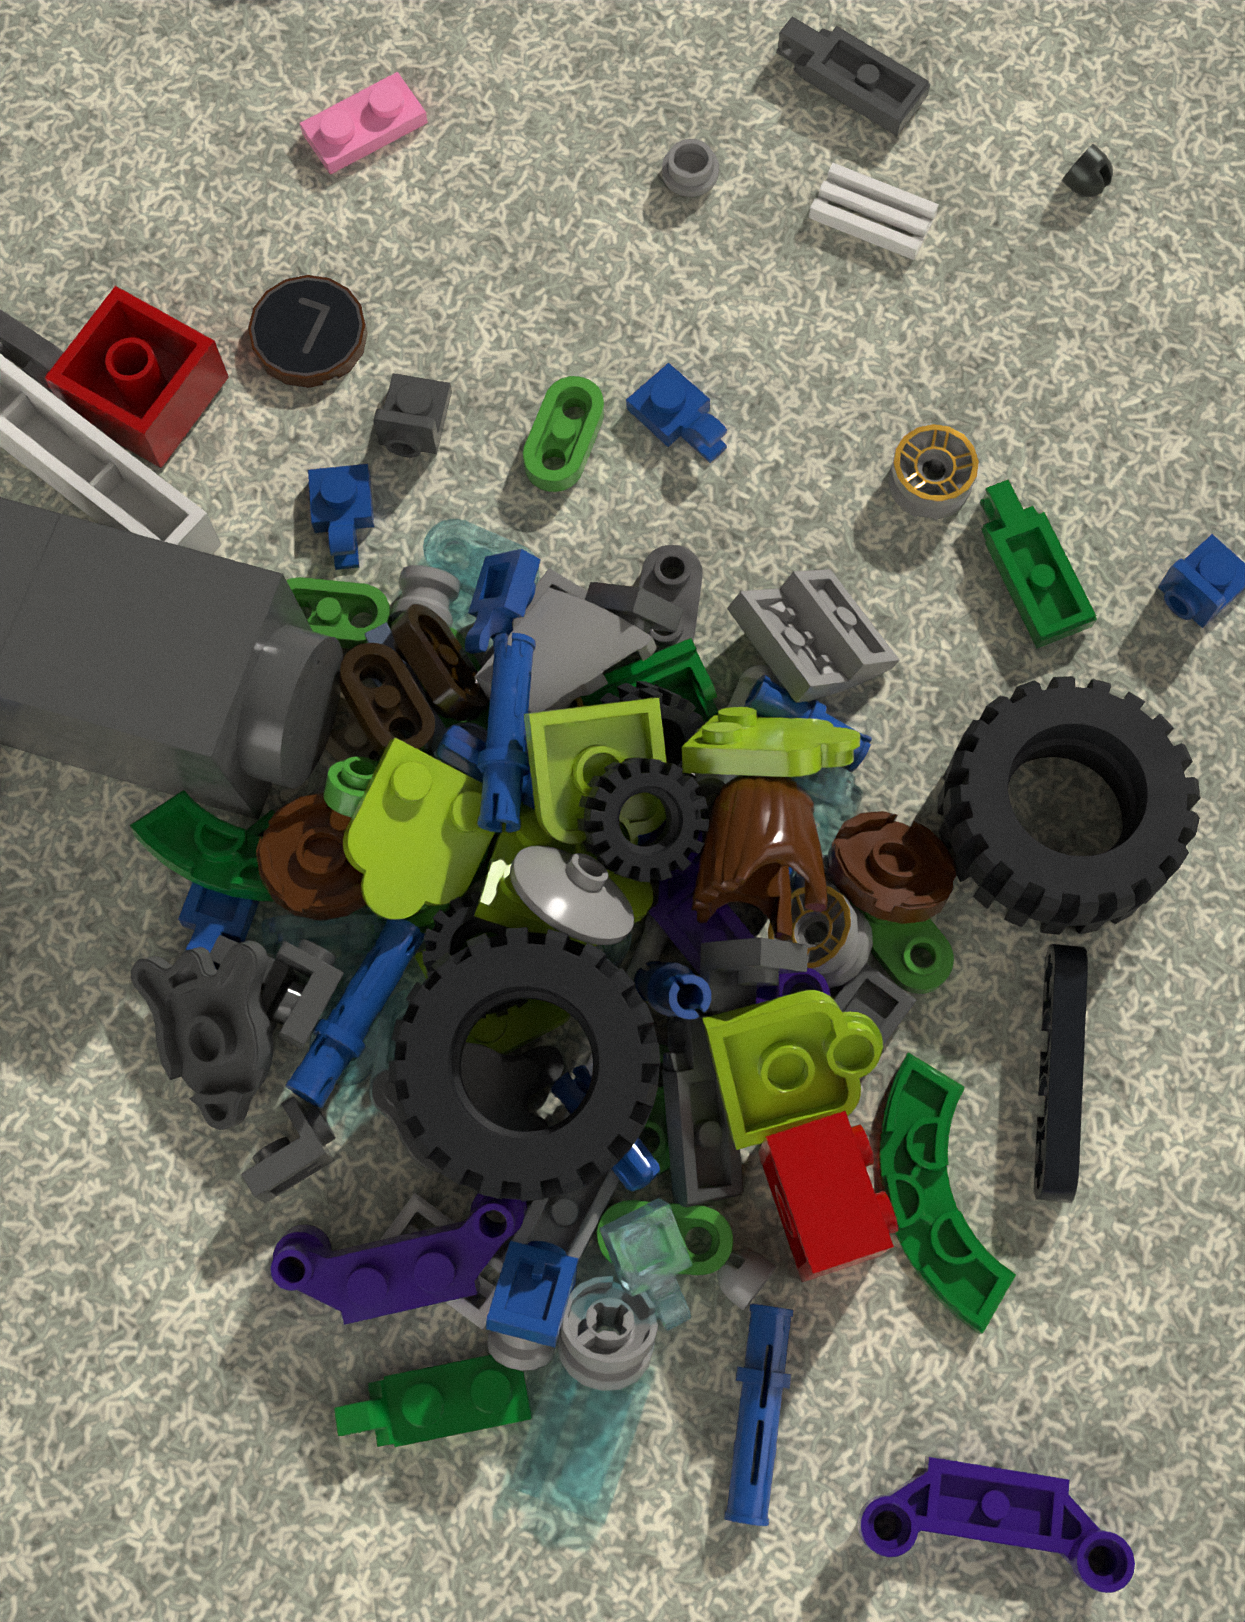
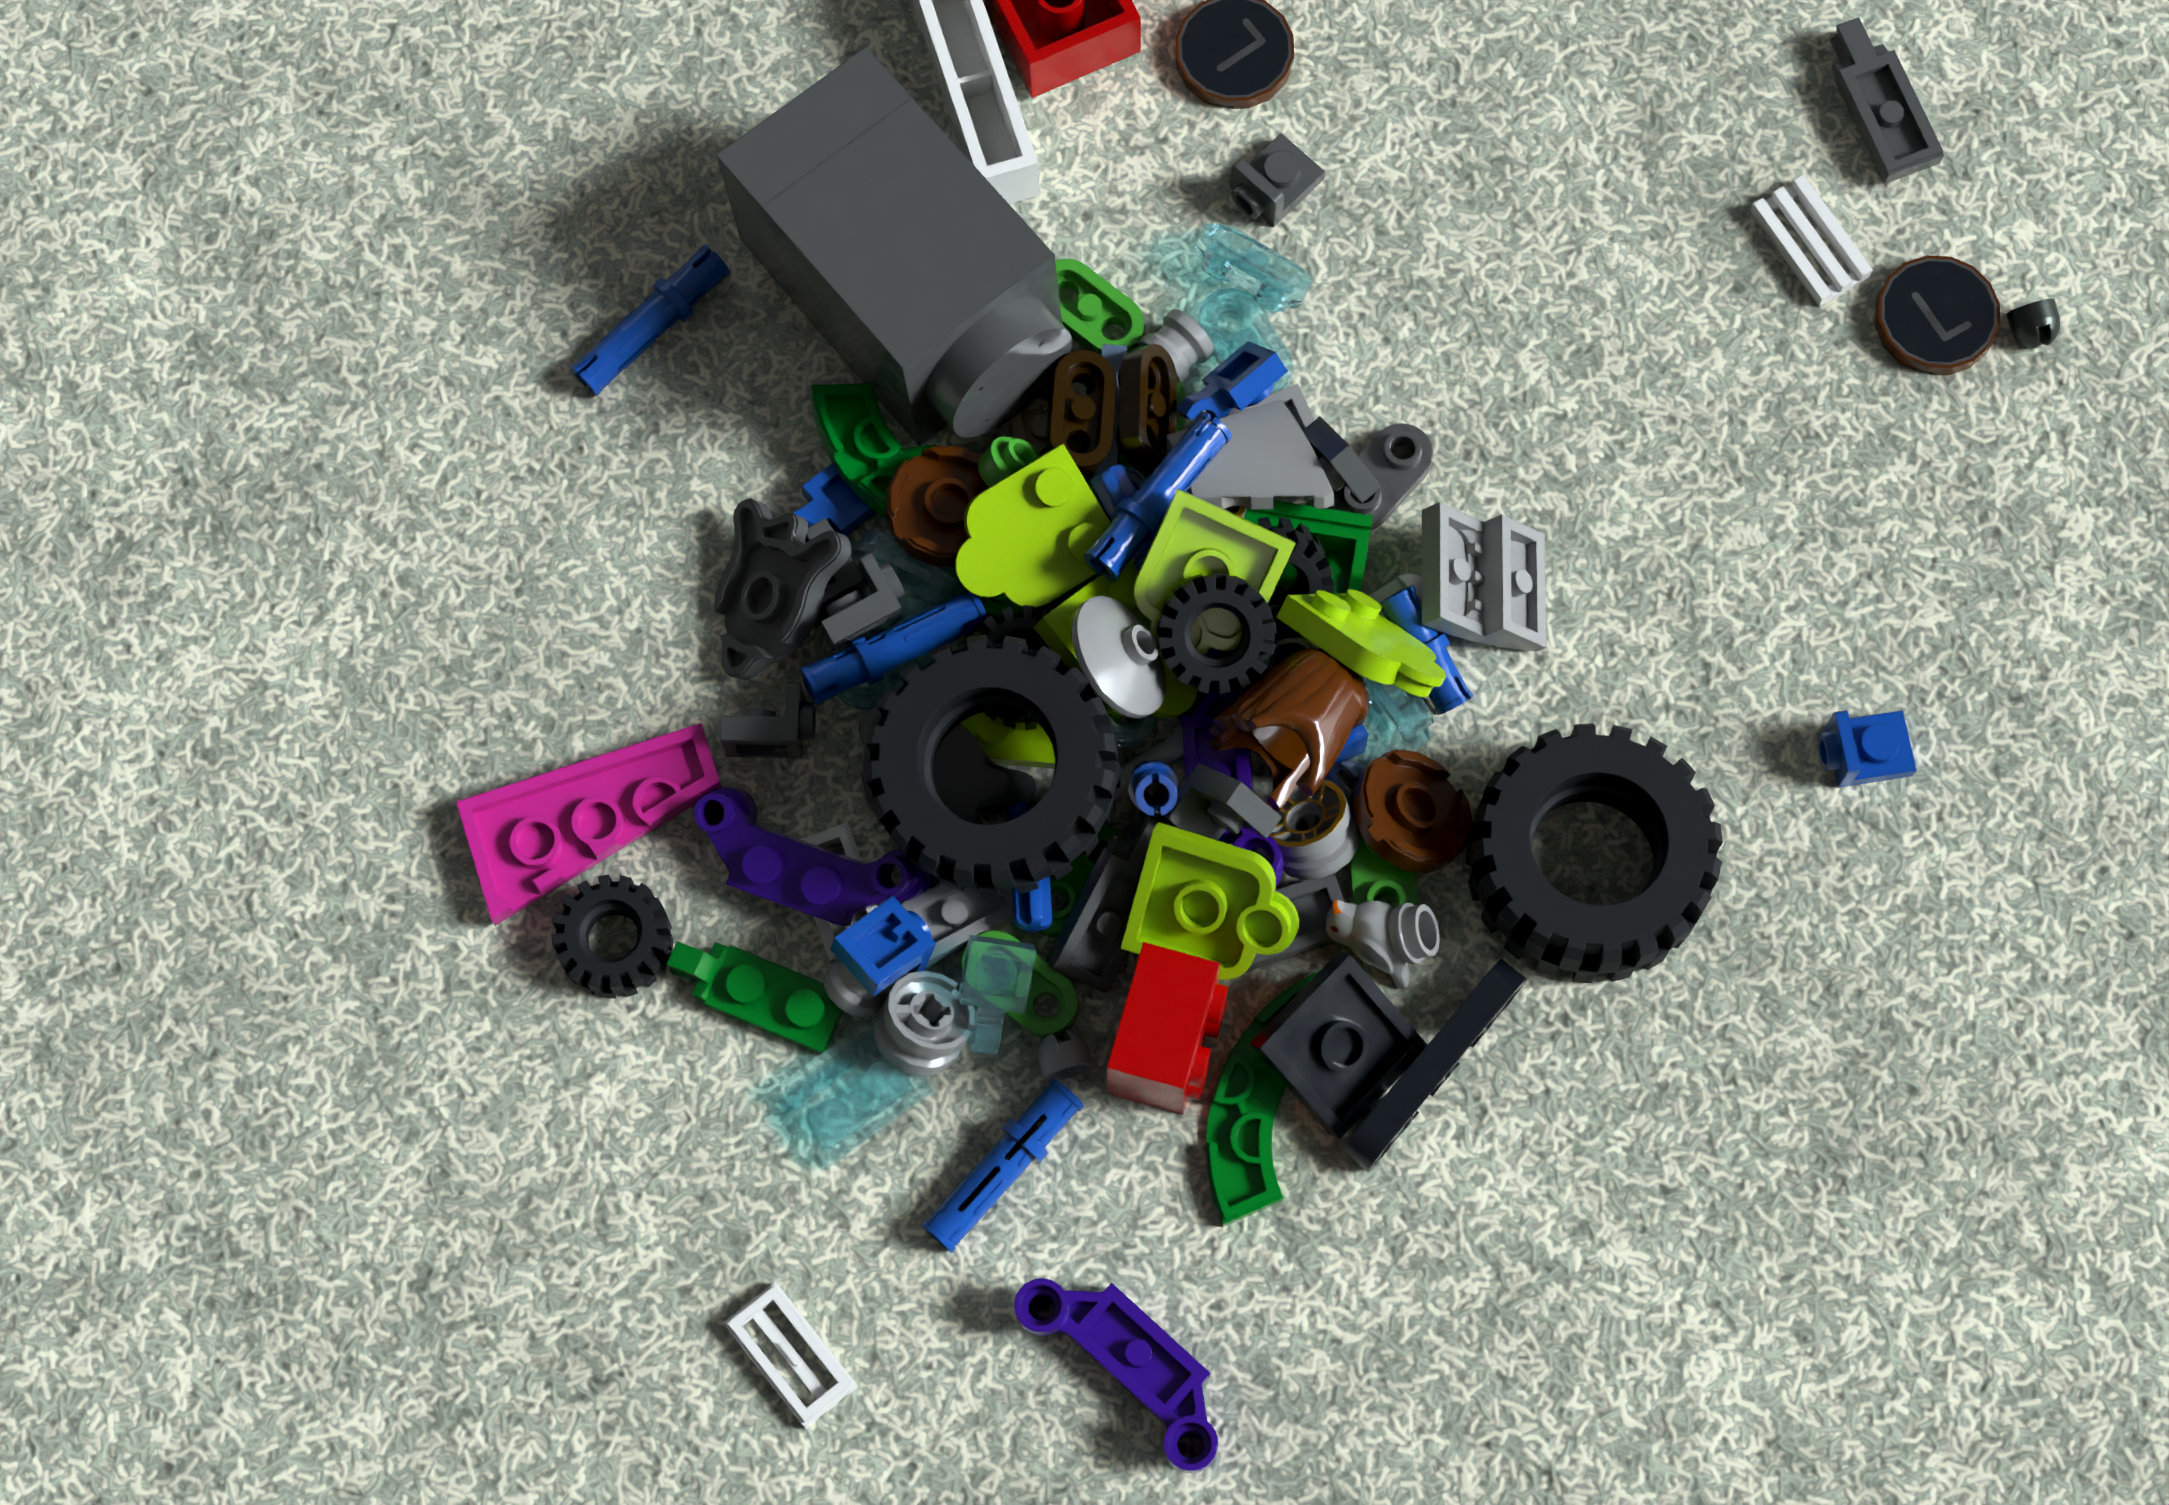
camera: 35 degrees right, 0 degrees up
blue plate [308,464,375,570] -> none
bright green plate [523,376,604,492] -> none
blue plate [626,363,727,463] -> none
light grey plate [662,139,719,197] -> none
light grey wheel [888,424,979,520] -> none
green hinge [980,479,1097,649] -> none
none -> dark pink wing [456,723,722,926]
none -> black tyre [551,875,673,999]
none -> clear light blue plate [1194,223,1312,312]
none -> black plate [1250,951,1428,1139]
none -> light grey animal [1325,900,1440,988]
none -> black tile [1875,255,2000,376]

